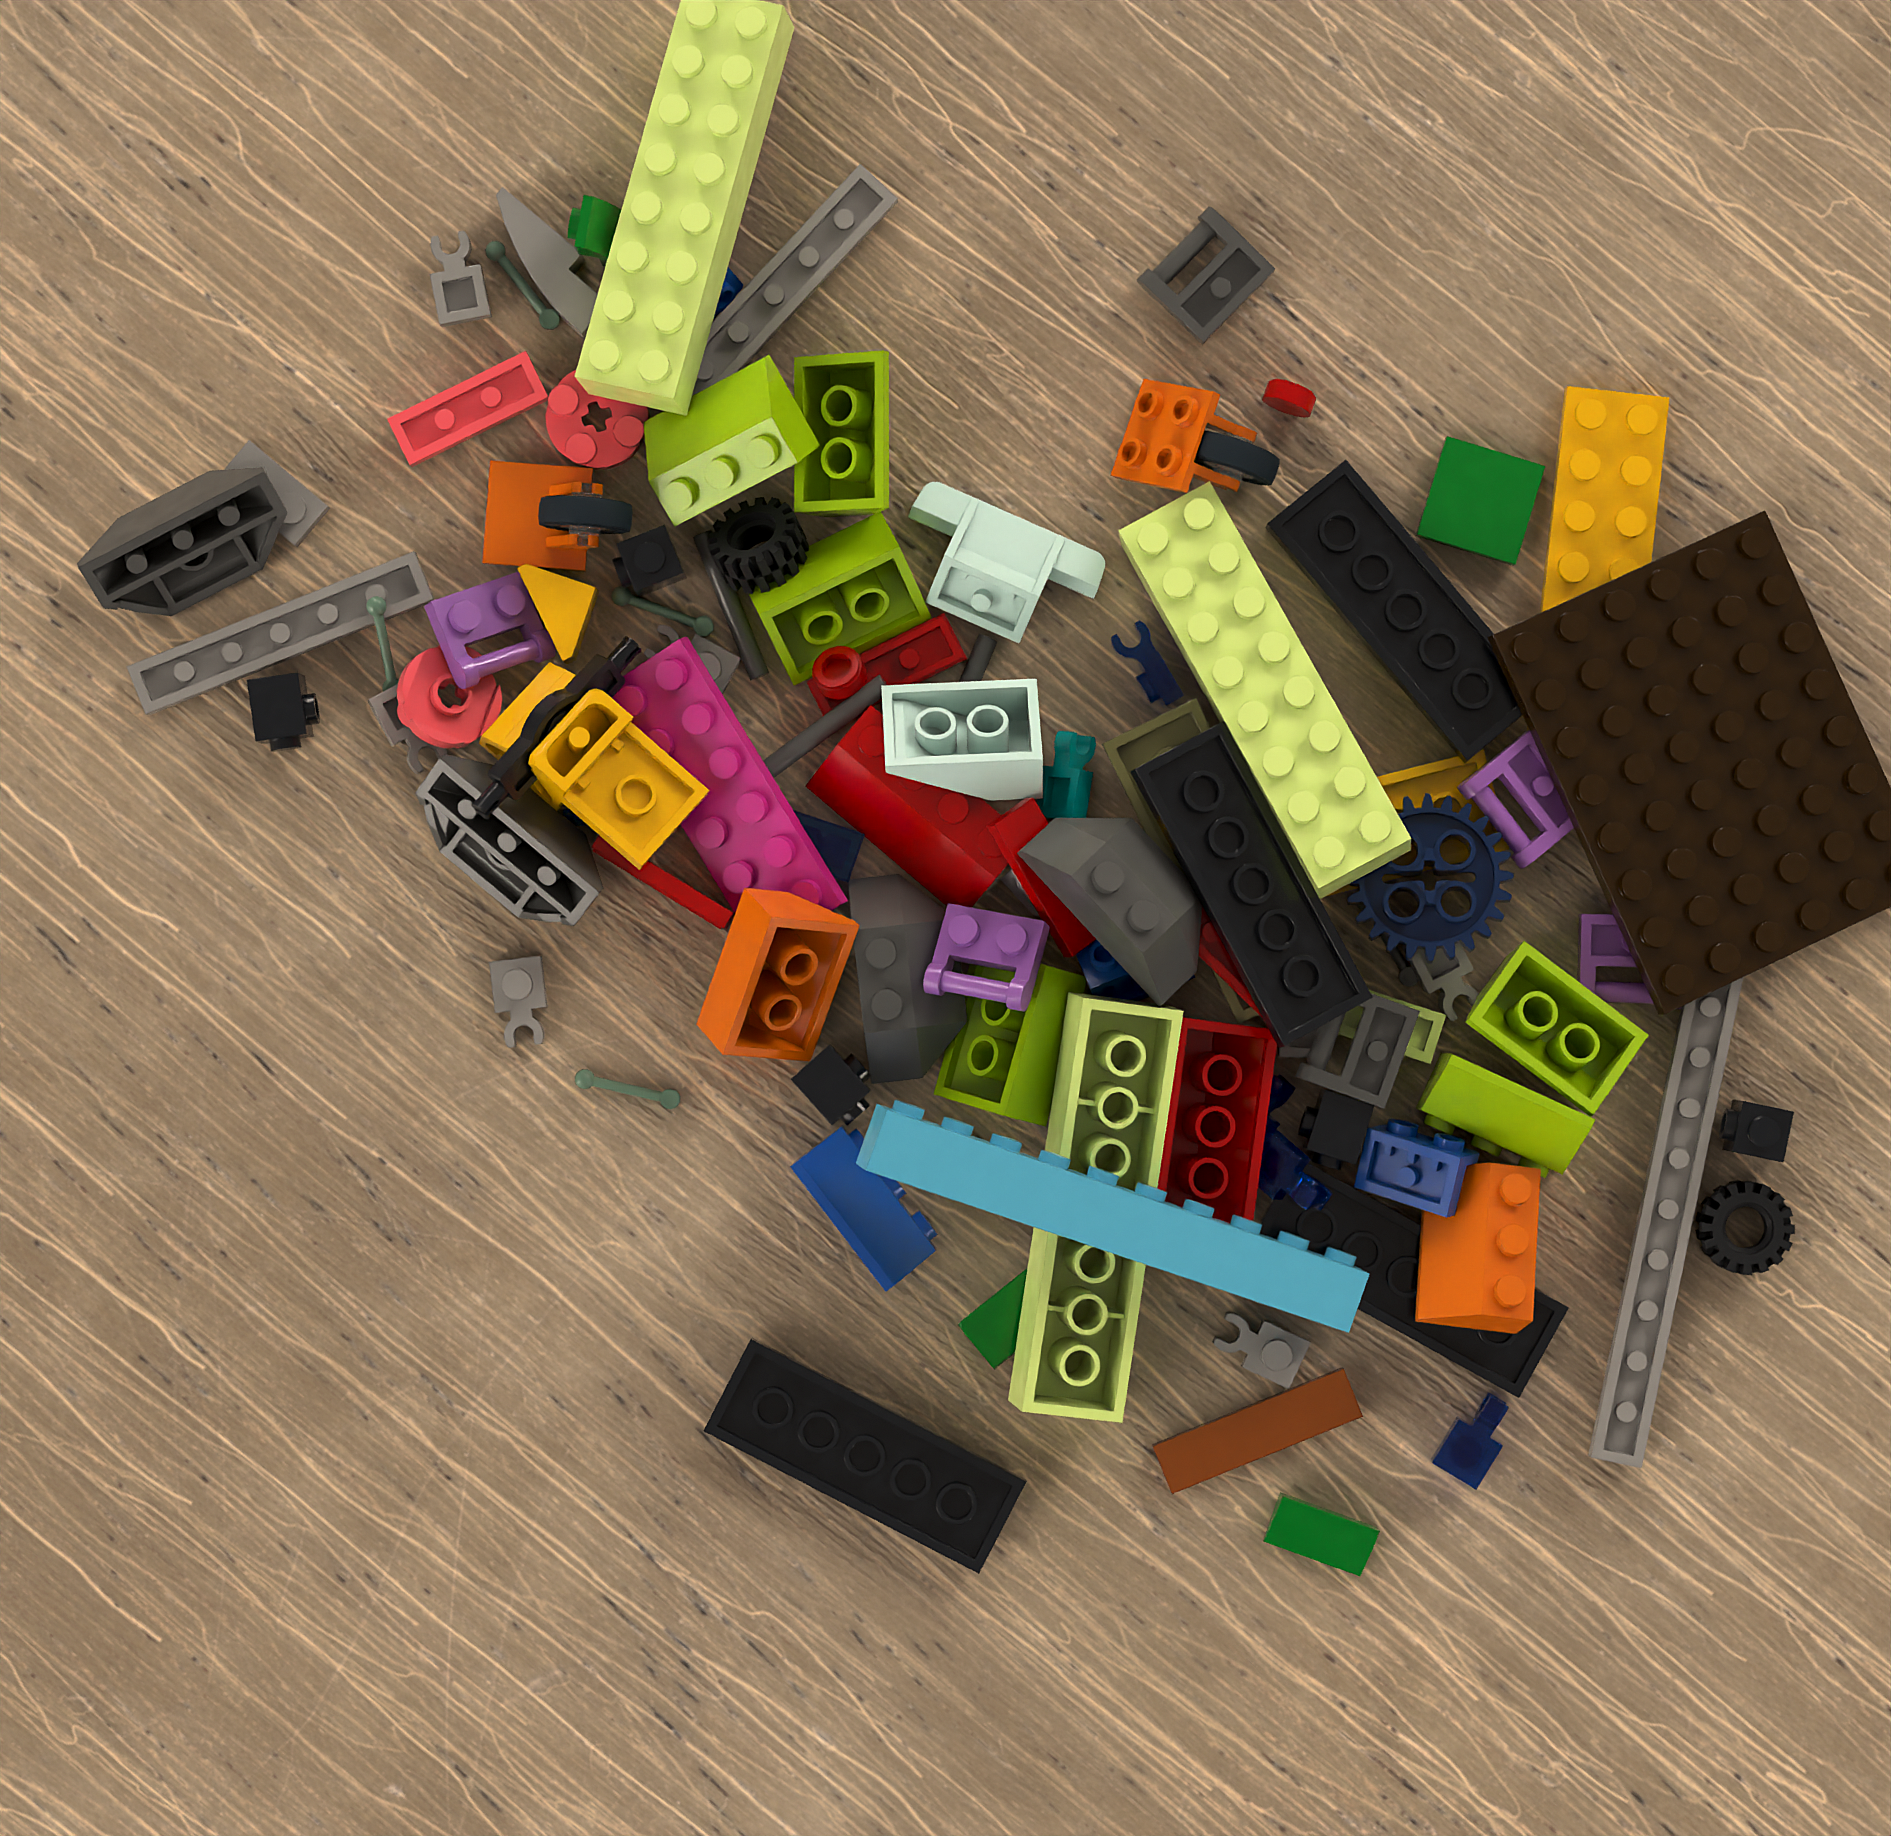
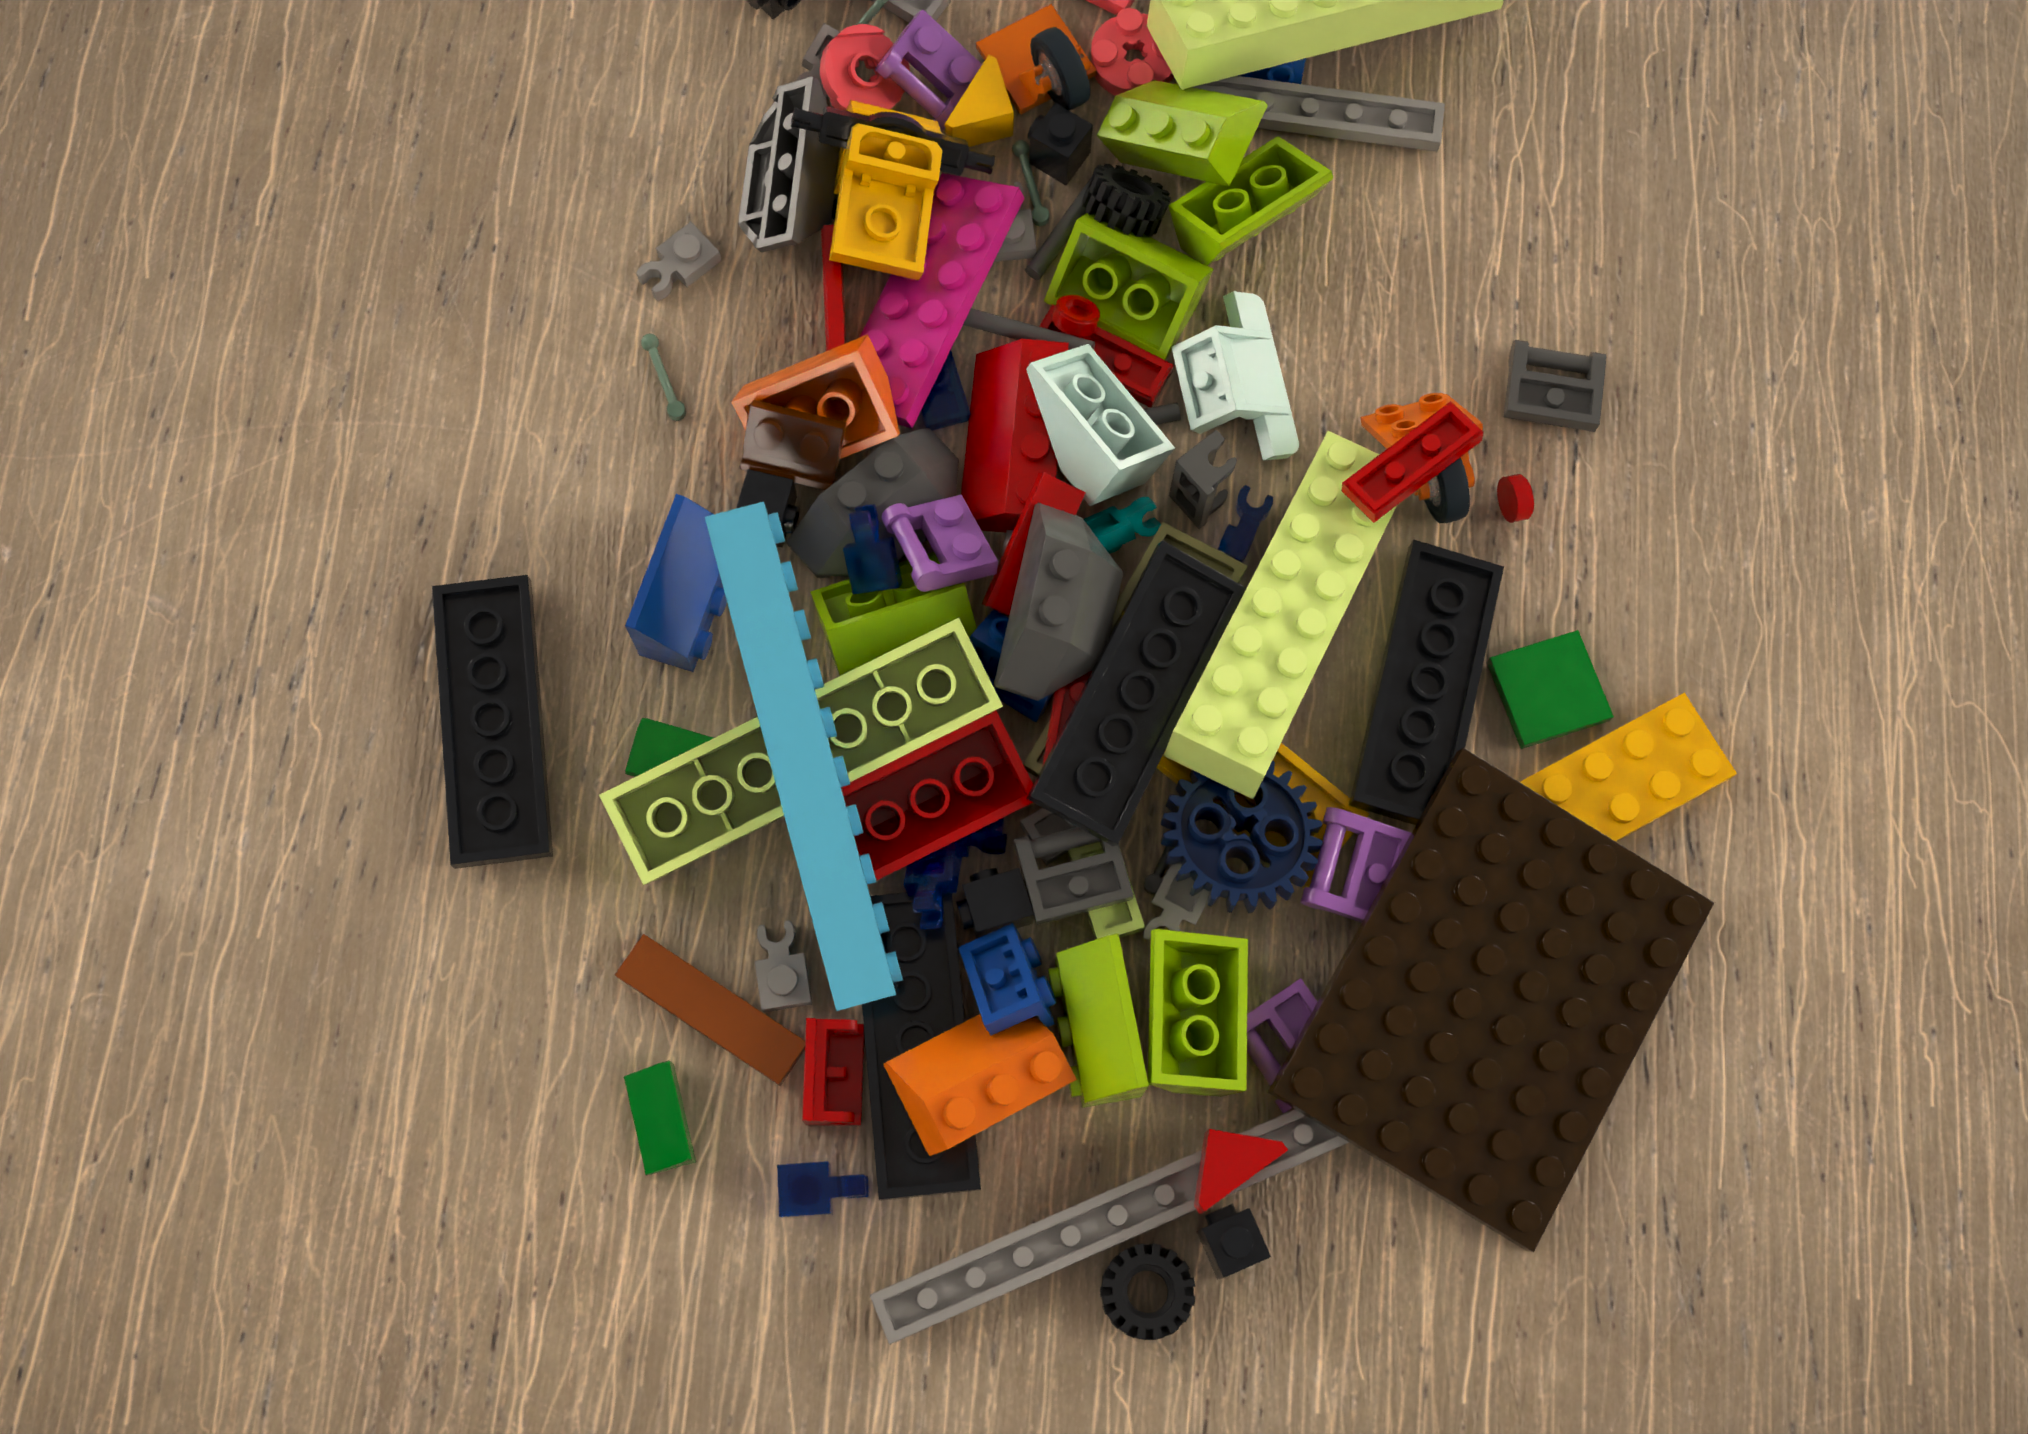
camera: 50 degrees right, 15 degrees down
none -> reddish brown plate [739,399,847,490]
none -> red hinge [802,1018,864,1126]
none -> clear blue plate [843,504,903,595]
none -> dark grey hinge [1169,429,1237,529]
none -> red slope [1194,1129,1288,1214]
none -> red tile [1341,401,1484,523]

